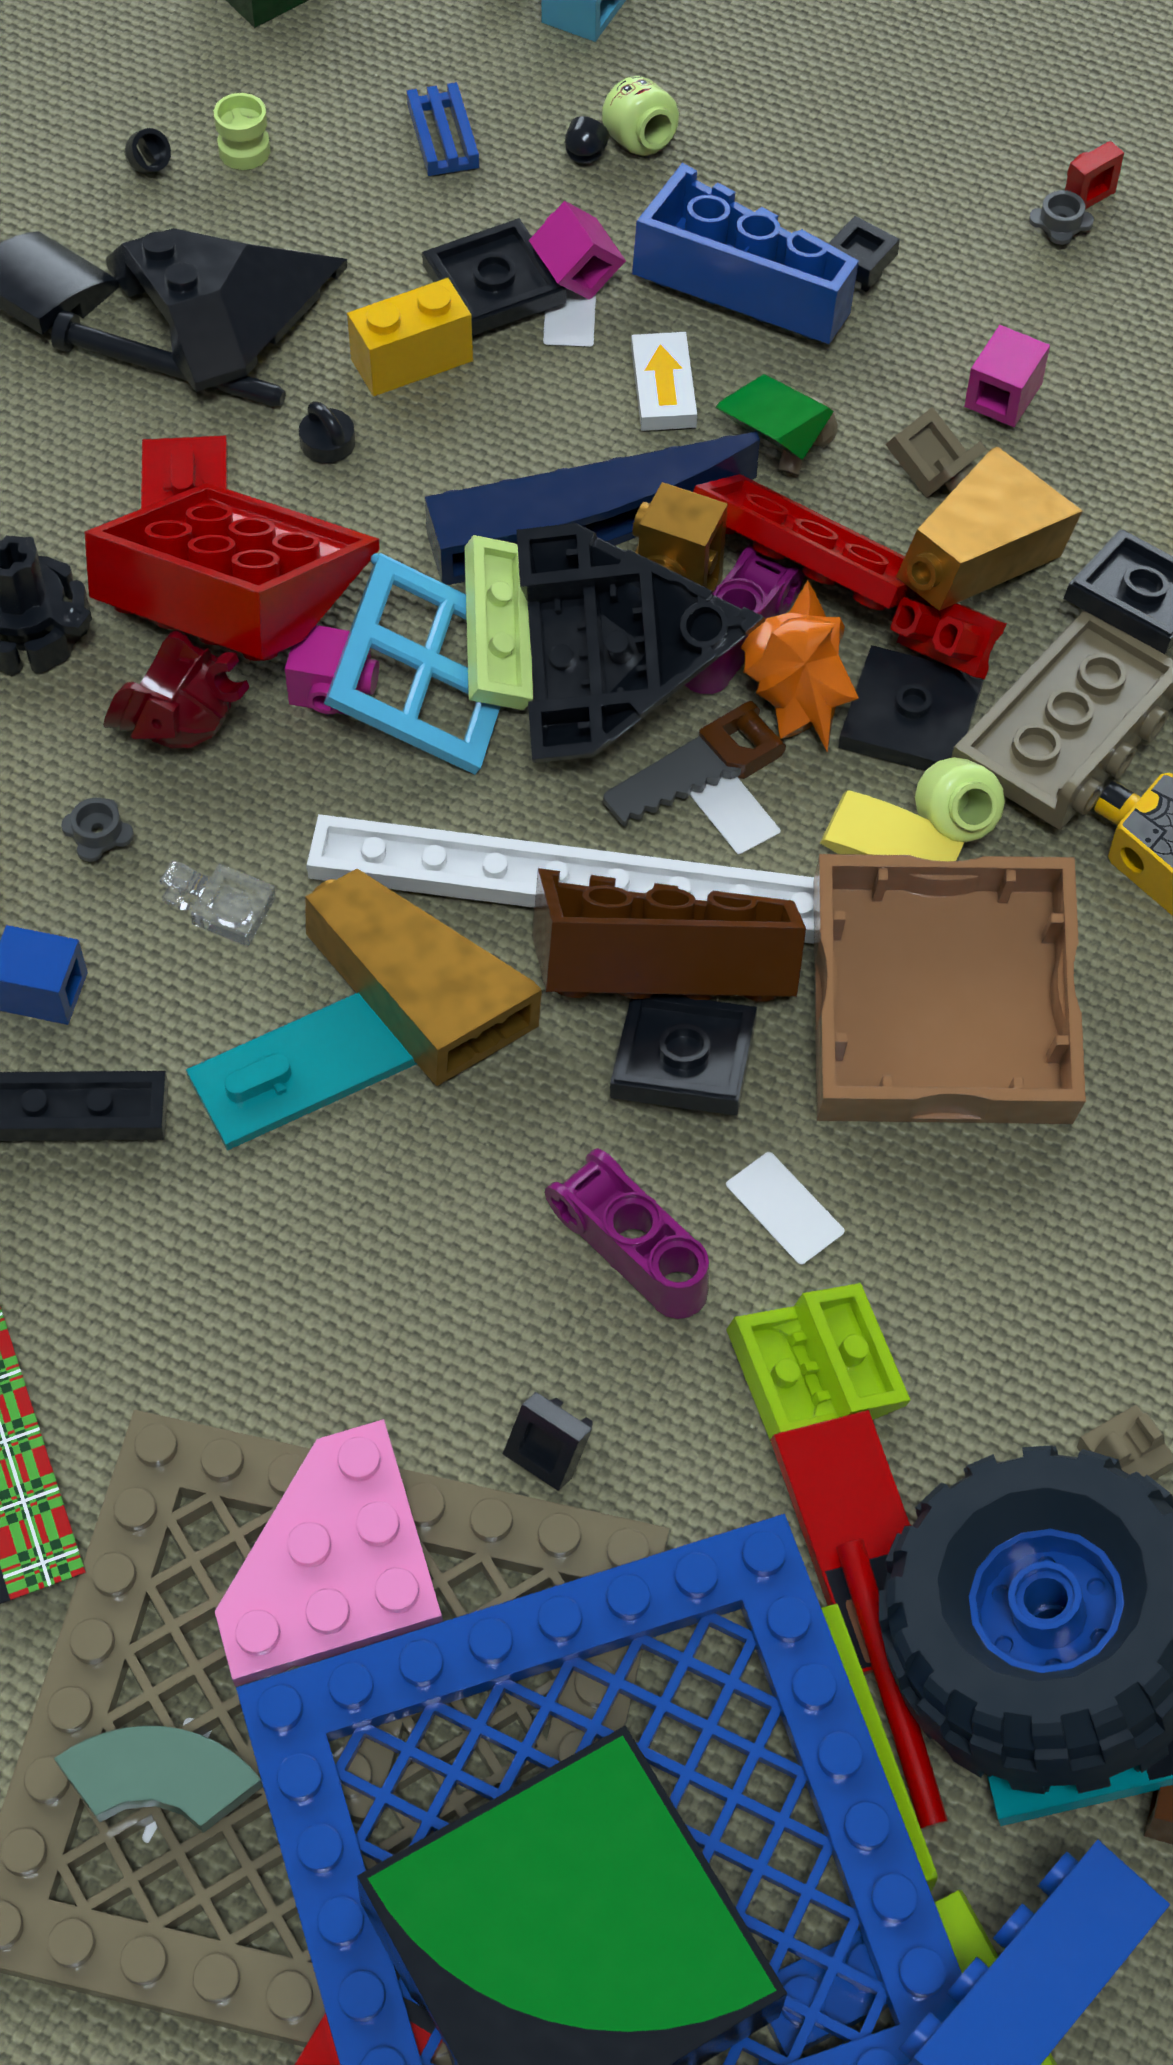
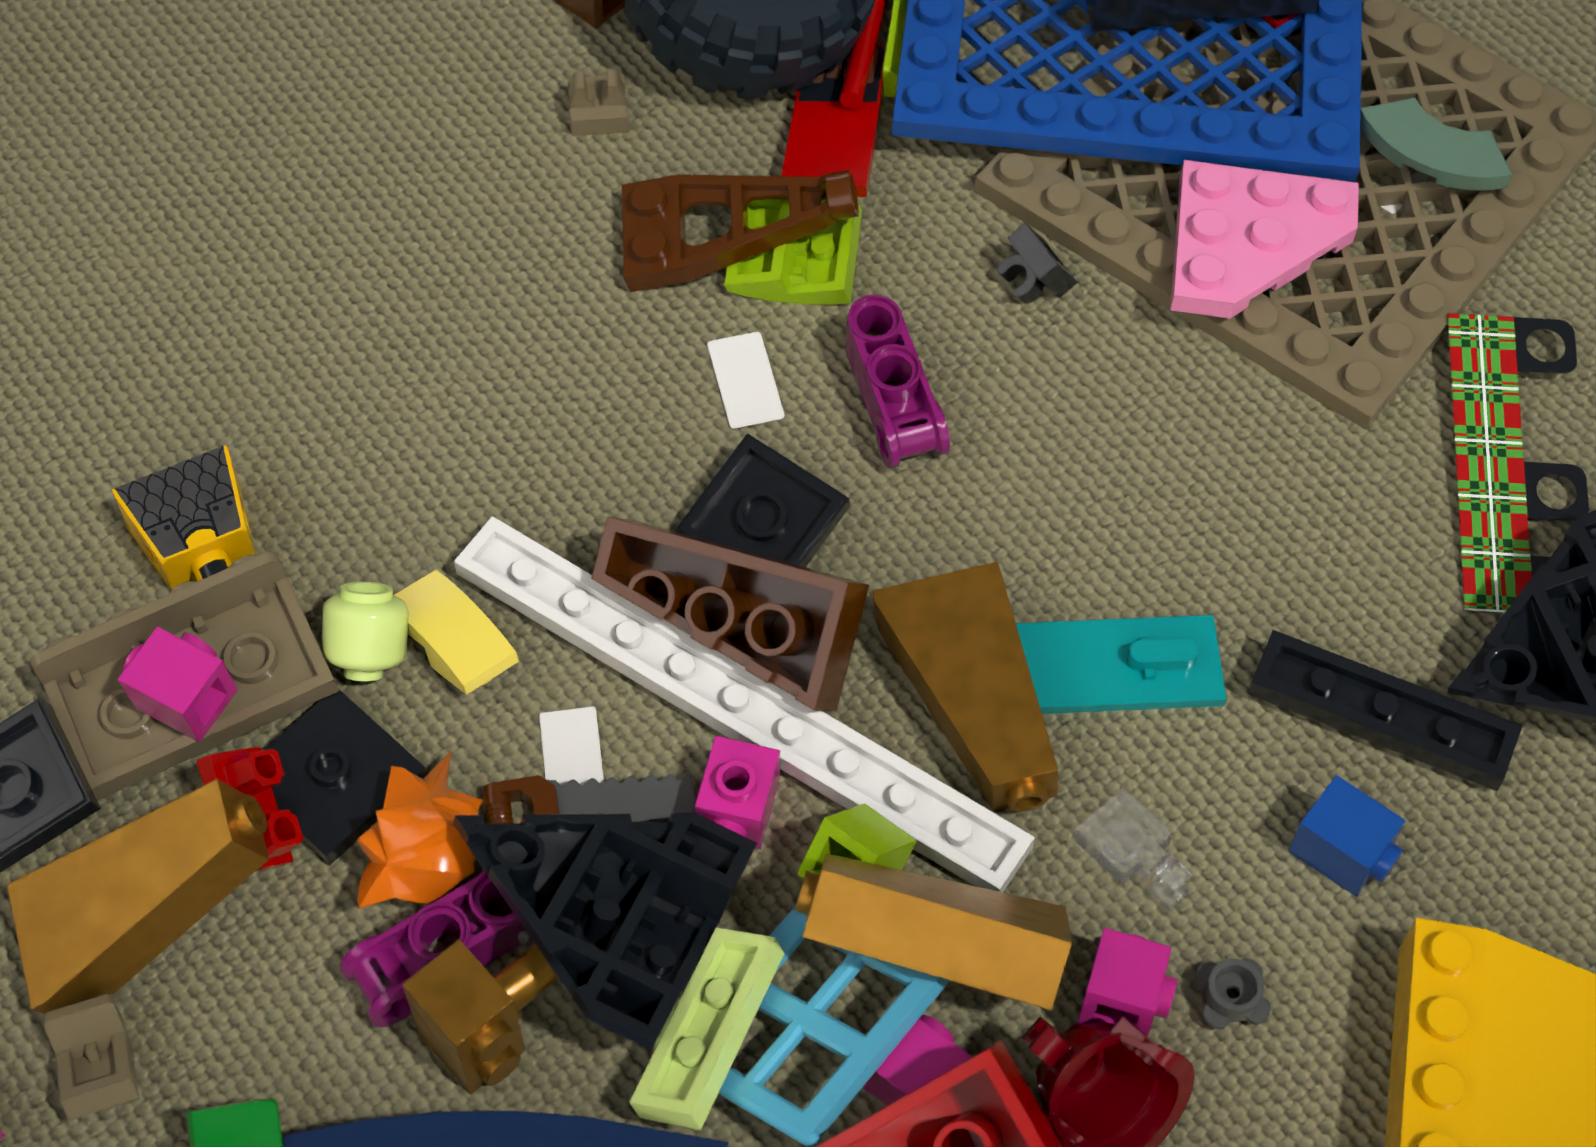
camera: 155 degrees left, 0 degrees up
red plate [693,474,916,610] -> none
medium nougat tile [813,854,1086,1124] -> none
none -> dark pink brick [117,626,238,743]
none -> reddish brown plate [622,169,859,292]
none -> dark pink brick [695,736,780,849]
none -> pearl gold slope [795,854,1072,1010]
none -> lime brick [797,803,917,879]
none -> dark pink brick [1077,927,1178,1036]

